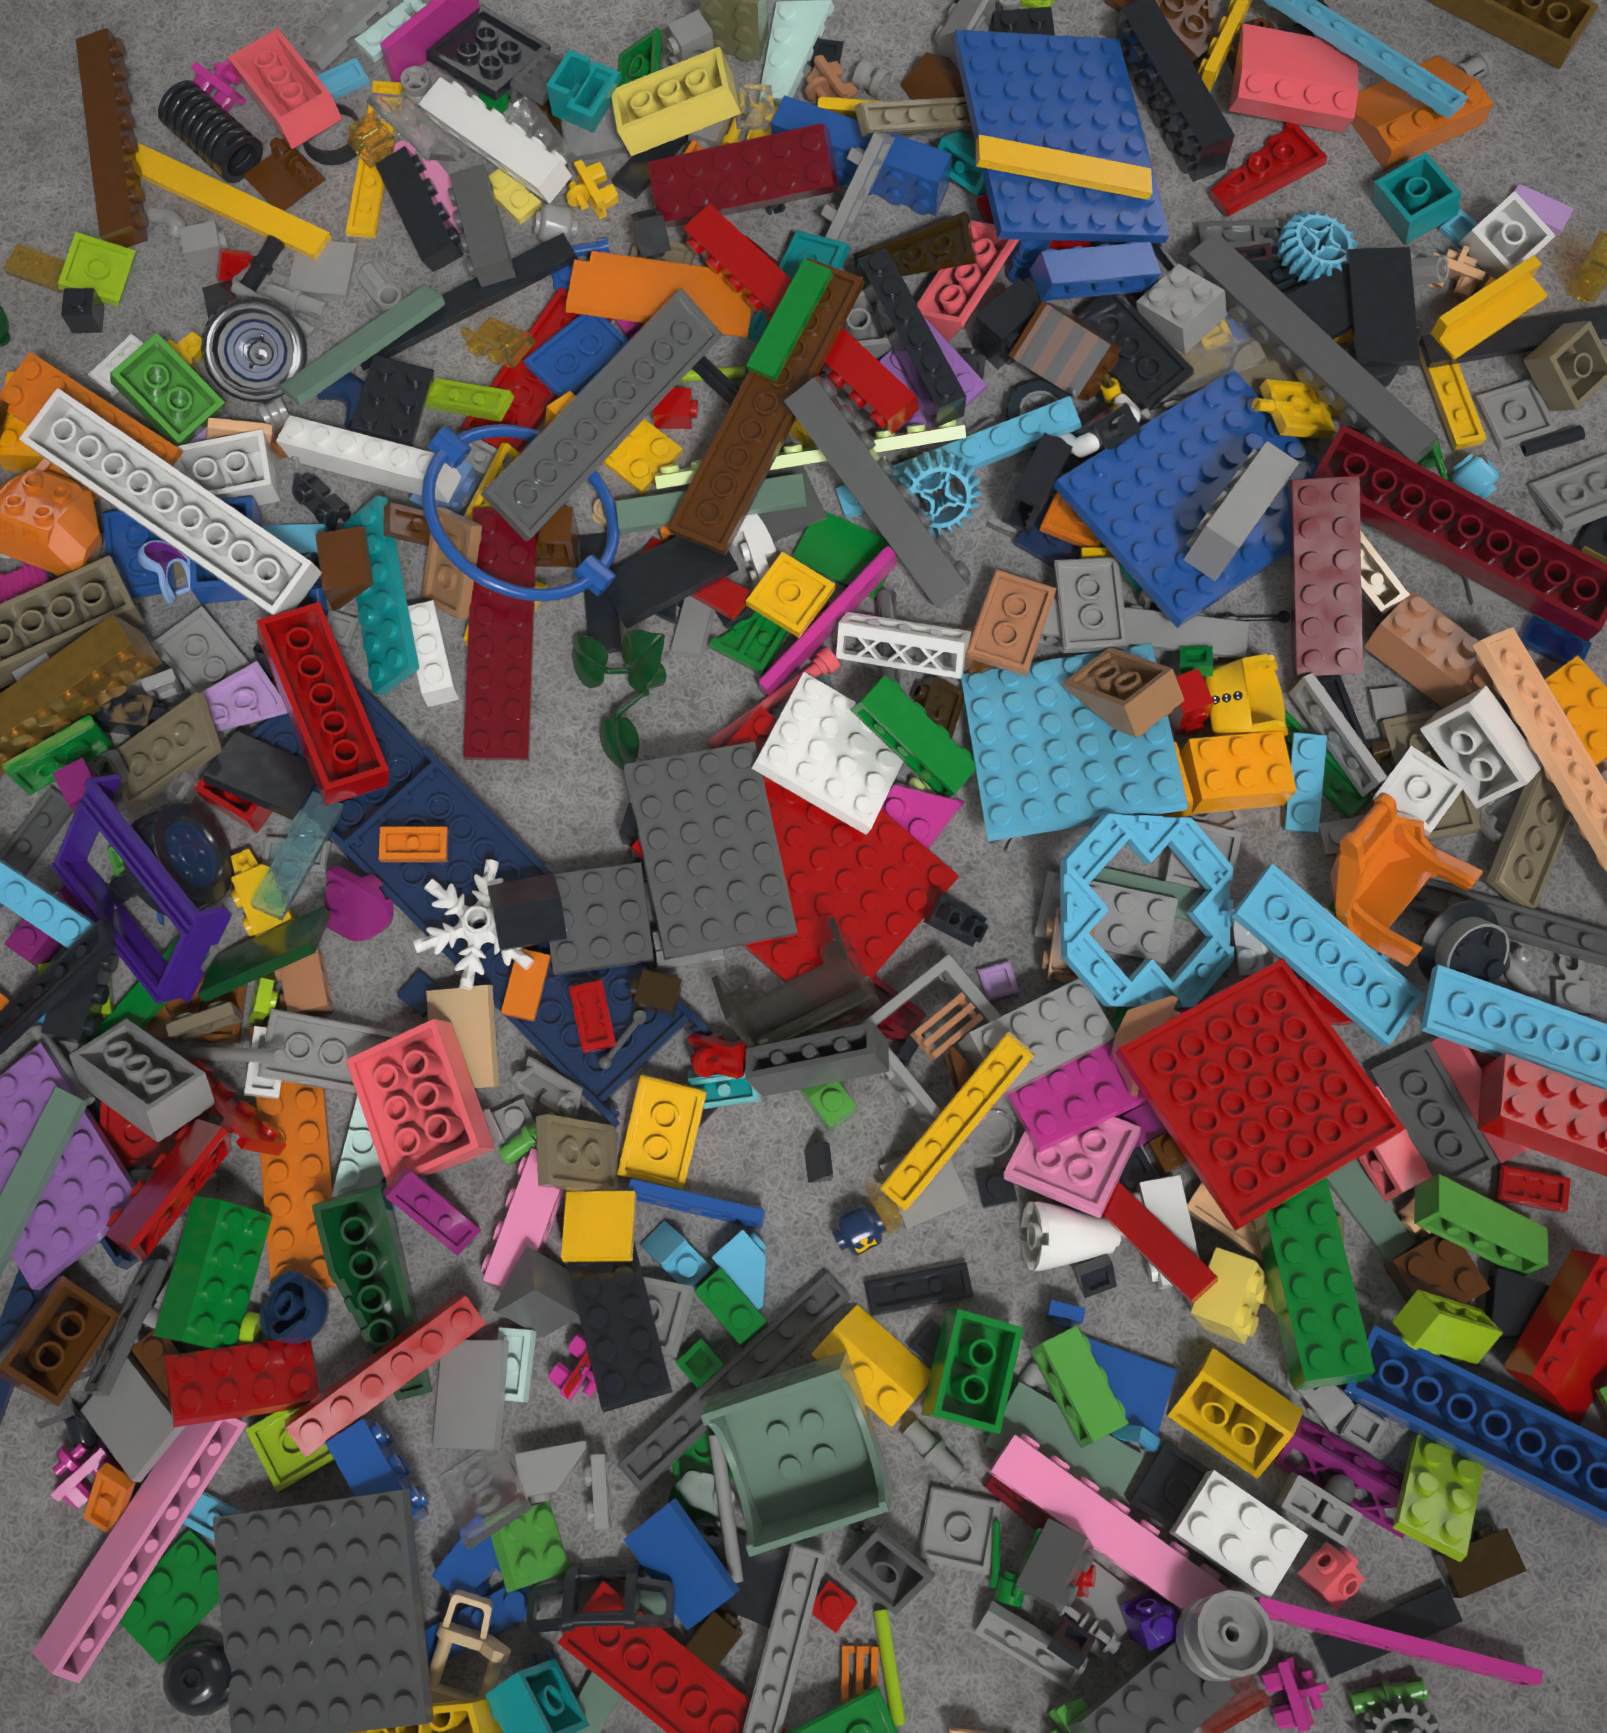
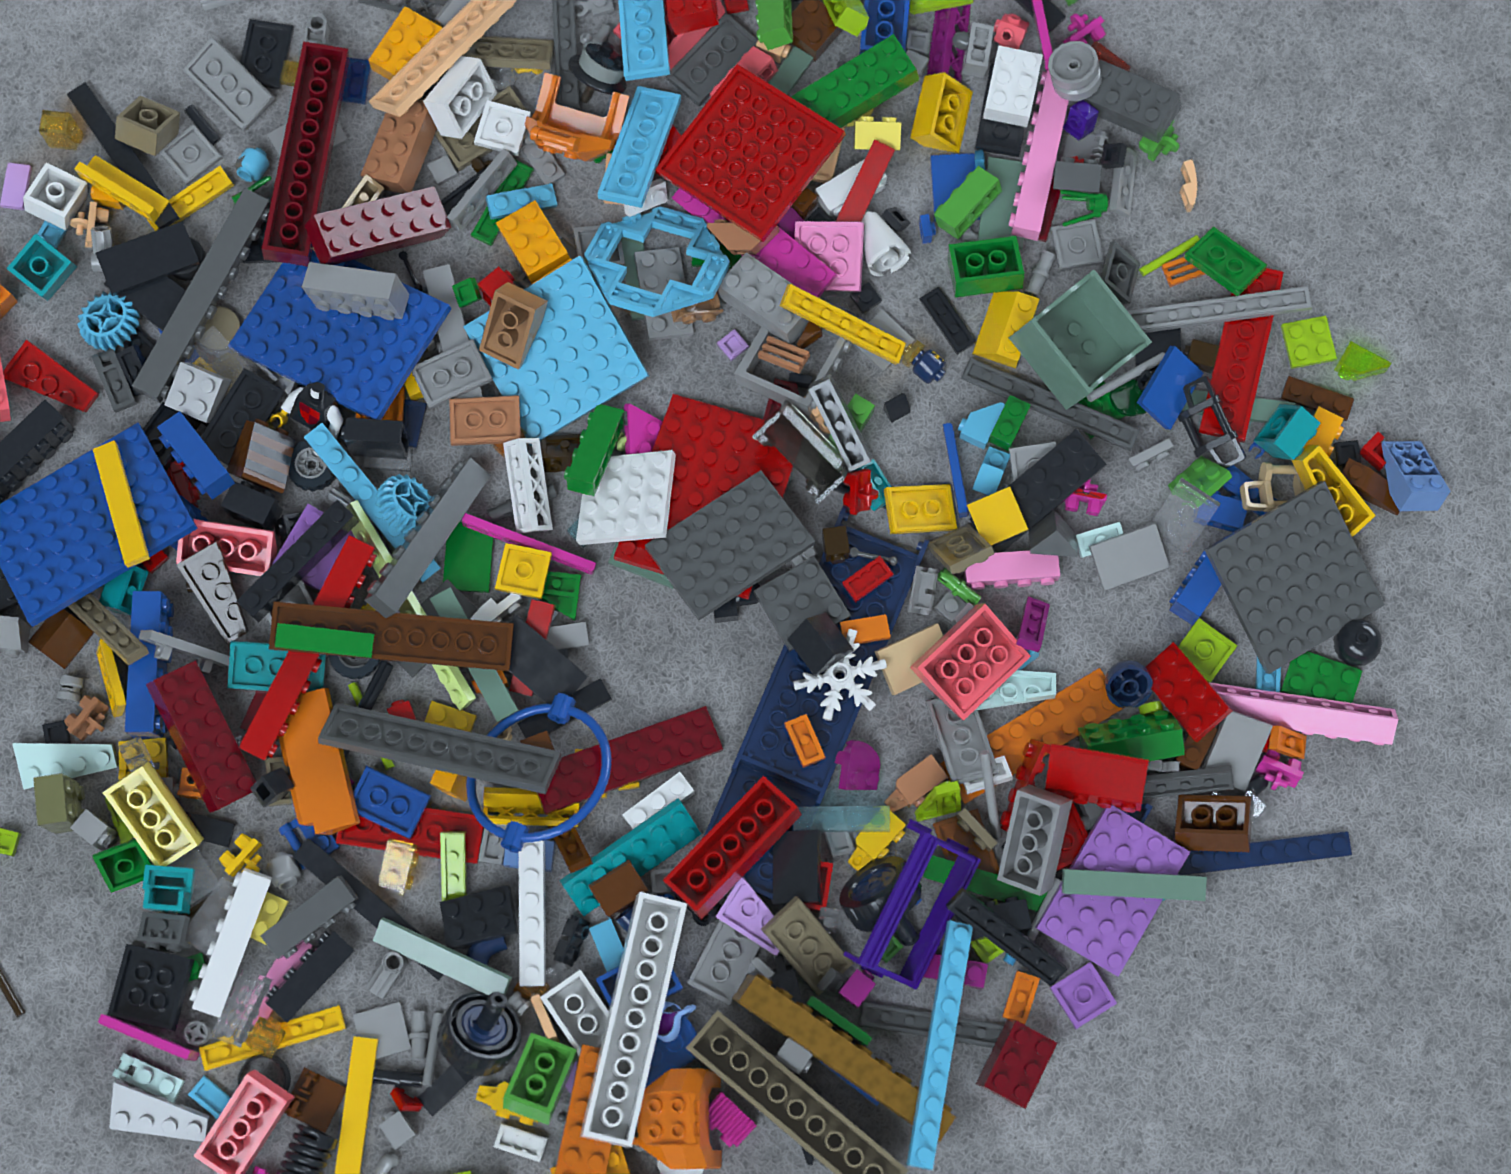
camera: 115 degrees left, 5 degrees up
dark green tile [198,906,331,1002] -> none
brick [284,1290,486,1457] -> none
dark green wedge [311,1182,432,1401] -> none
dark blue tile [397,971,441,1018] -> none
medium nougat plate [421,507,482,619] -> none
light grey slope [515,1441,590,1504] -> none
dark green plant [572,630,667,770] -> none
green plate [675,1339,725,1389] -> none
coral piece [709,647,841,749] -> none
red plate [812,1580,858,1633] -> none
black tile [908,1318,941,1367] -> none
black hips [923,892,988,948] -> none
yellow piece [1205,654,1288,737] -> none
yellow plate [1252,379,1341,439] -> none

